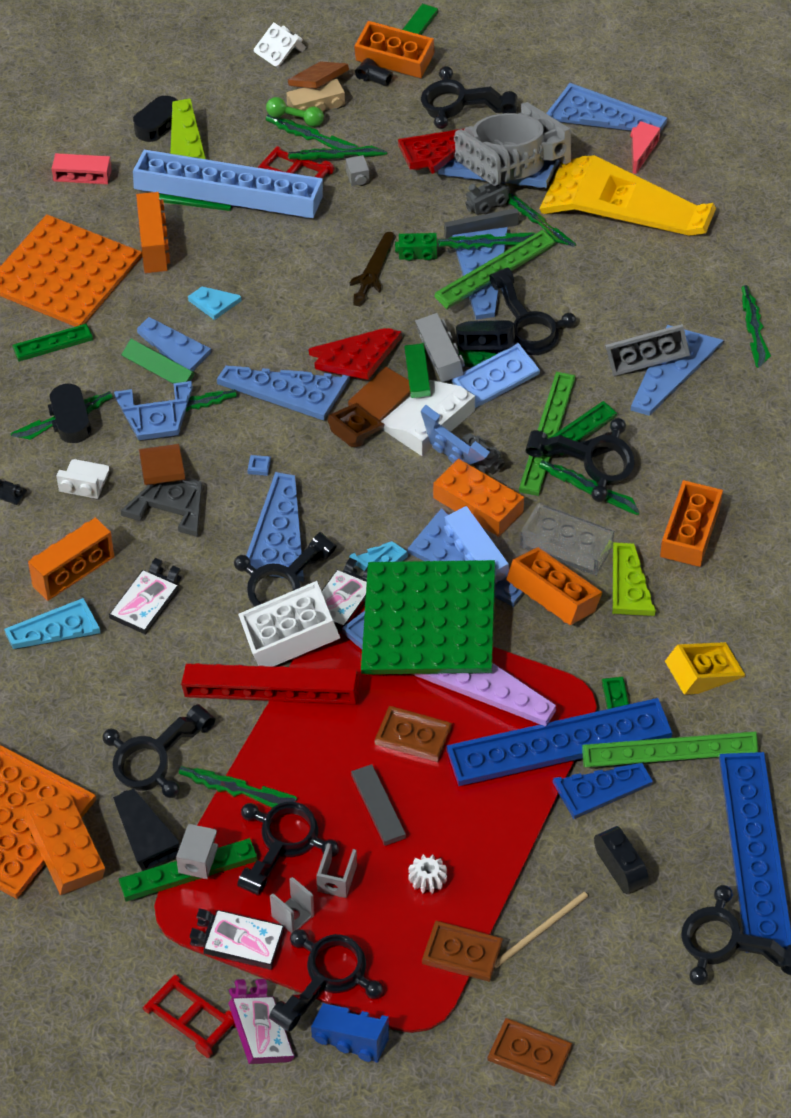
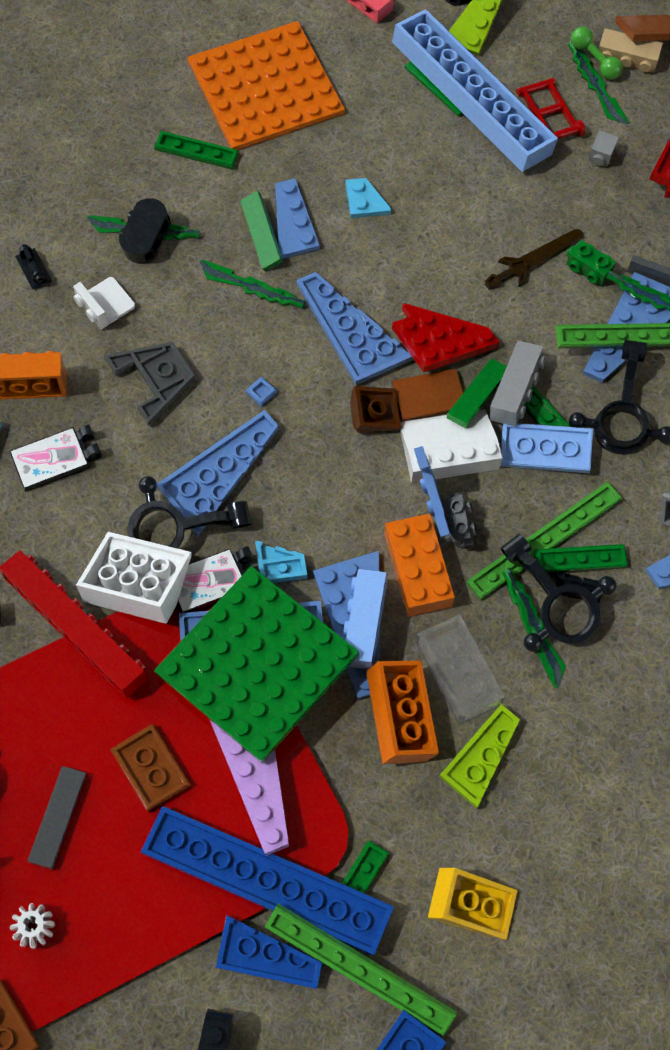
camera: 35 degrees right, 15 degrees up
medium blue wing [114,381,192,440] -> none
orange brick [136,192,170,273] -> none
dark orange tile [139,444,185,485] -> none
green sword [288,145,387,160] -> none
black brick [456,320,516,350] -> none
orange brick [660,480,723,567] -> none

